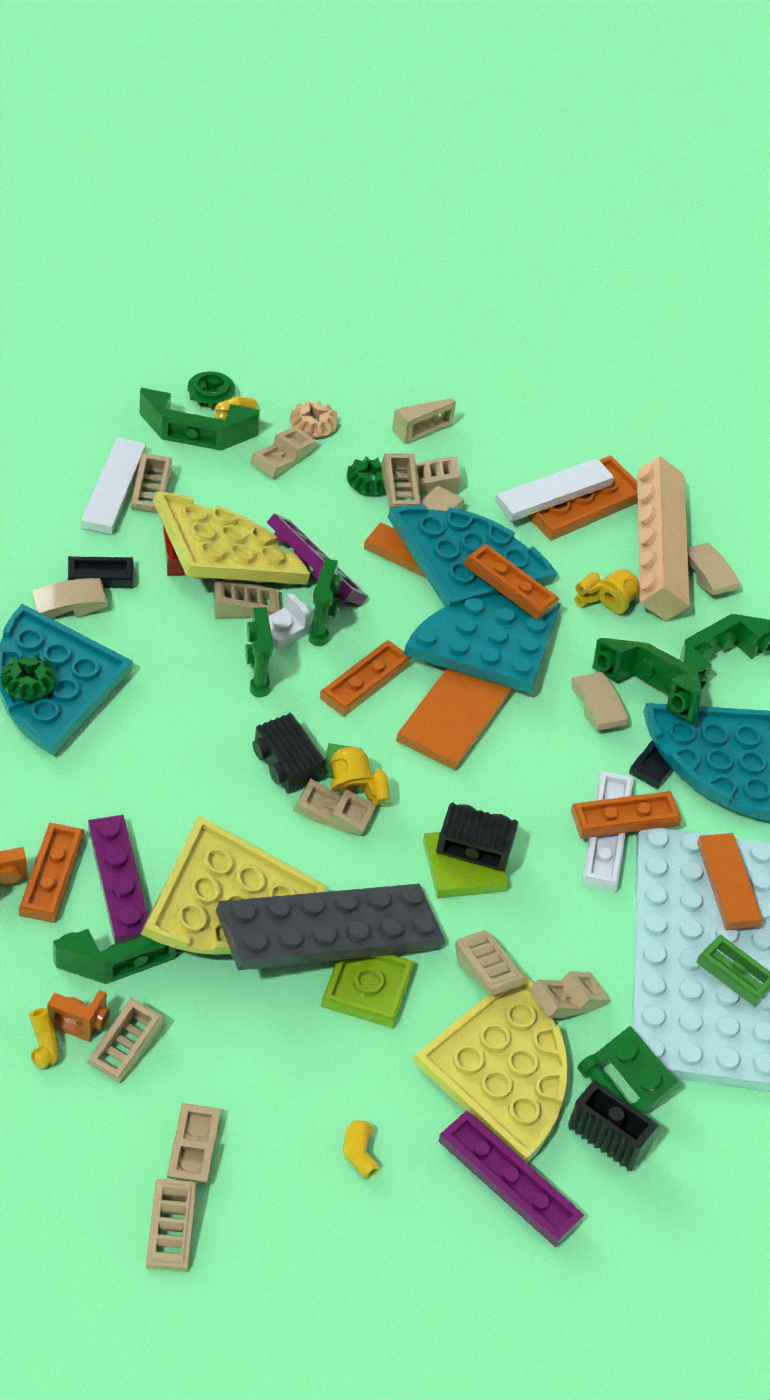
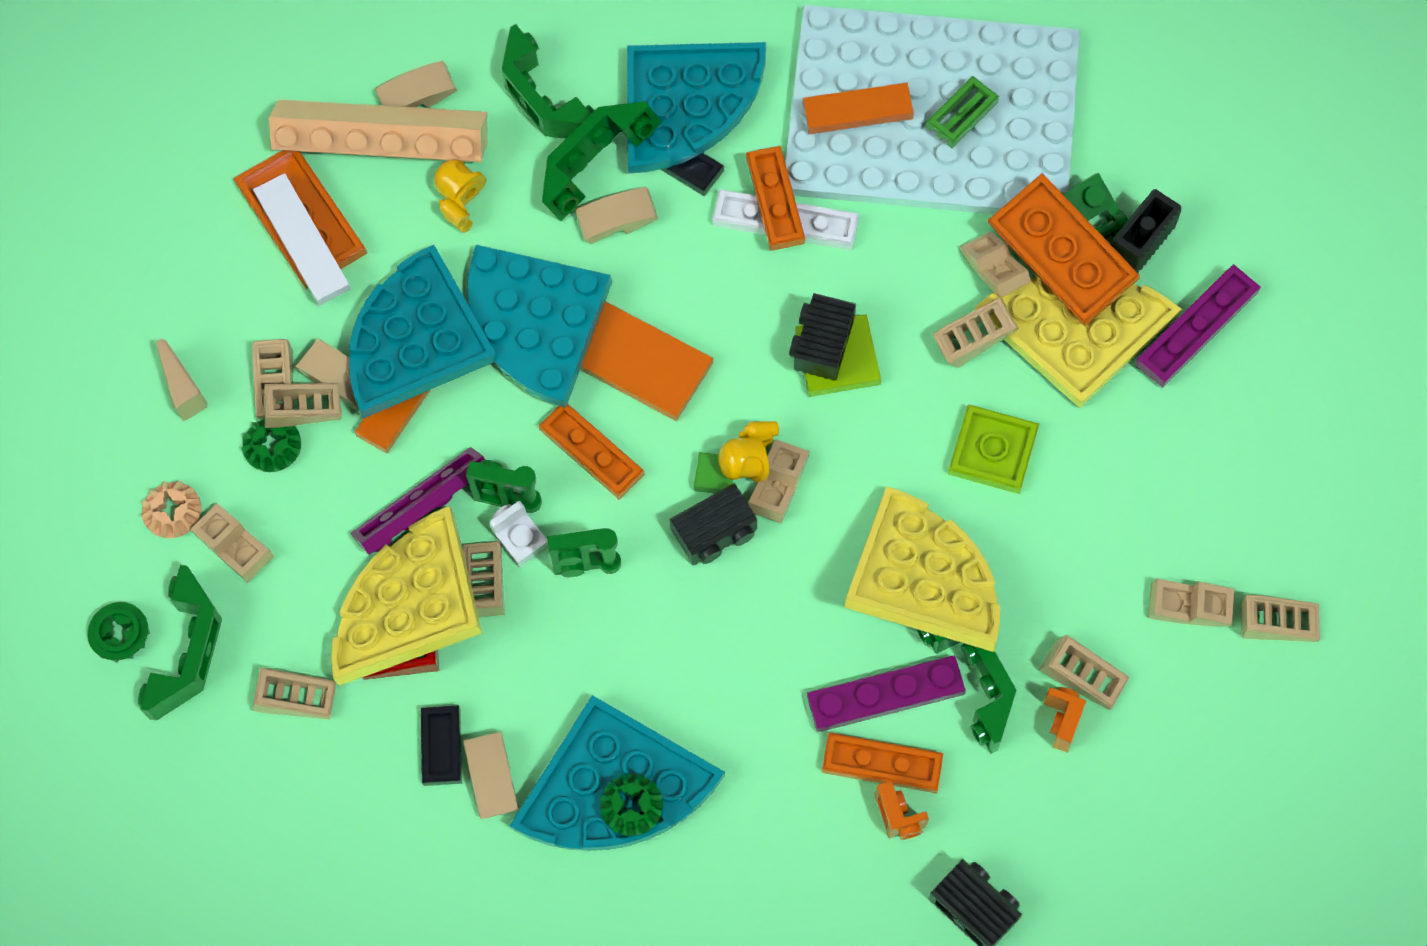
camera: 80 degrees left, 20 degrees up
yellow arm [29,1008,59,1069] -> none
white tile [81,437,146,535] -> none
yellow arm [214,396,257,420] -> none
dark grey plate [216,883,445,970] -> none
yellow arm [343,1120,380,1180] -> none
orange tile [464,543,560,620] -> none
none -> orange tile [987,173,1140,327]

